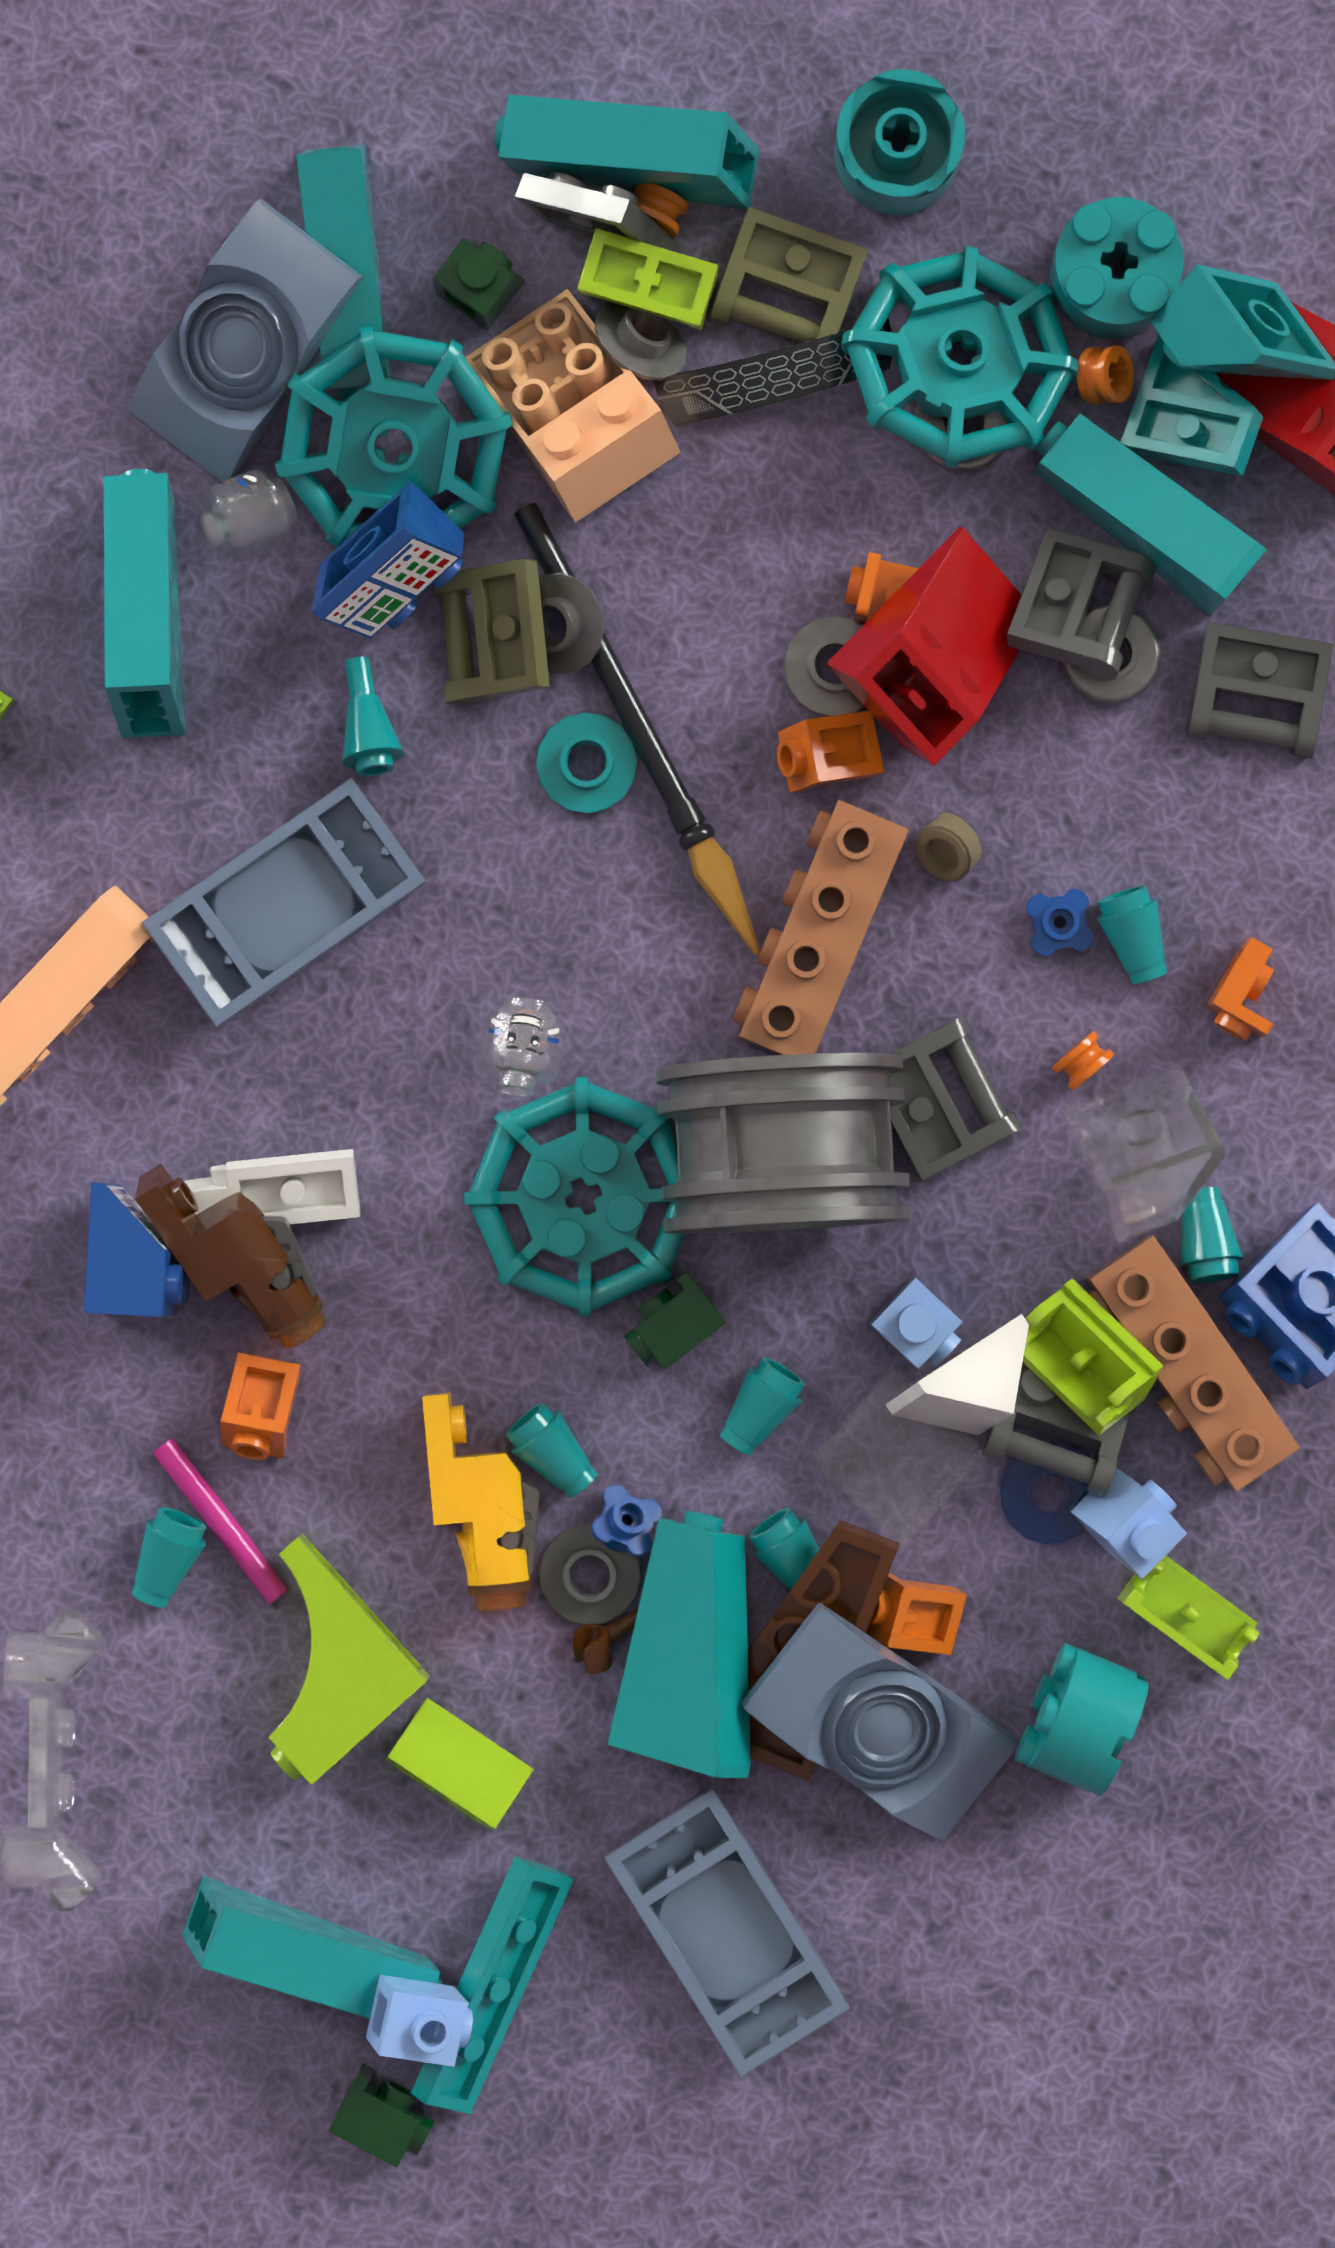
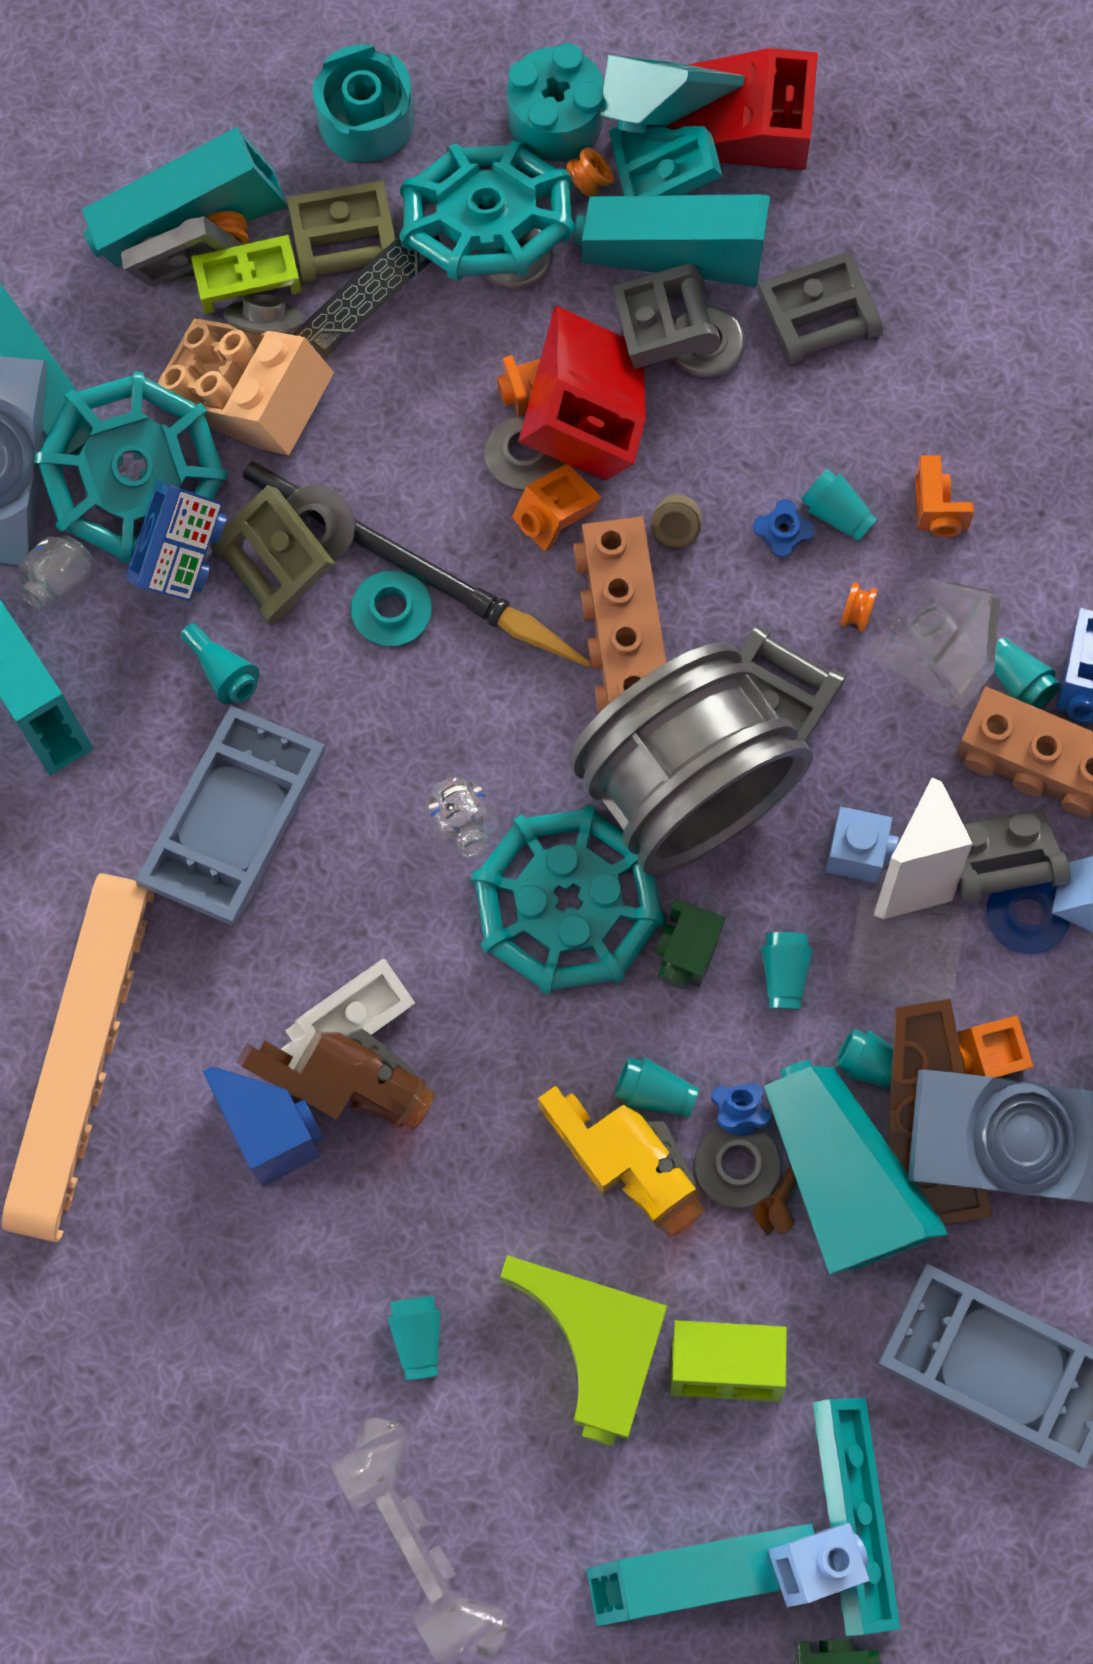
camera: 30 degrees left, 15 degrees down
dark pink bar [152,1438,289,1605] -> none
orange bracket [221,1352,301,1460] -> none
dark green brick [433,238,525,331] -> none
lime hinge [1023,1278,1163,1436] -> none

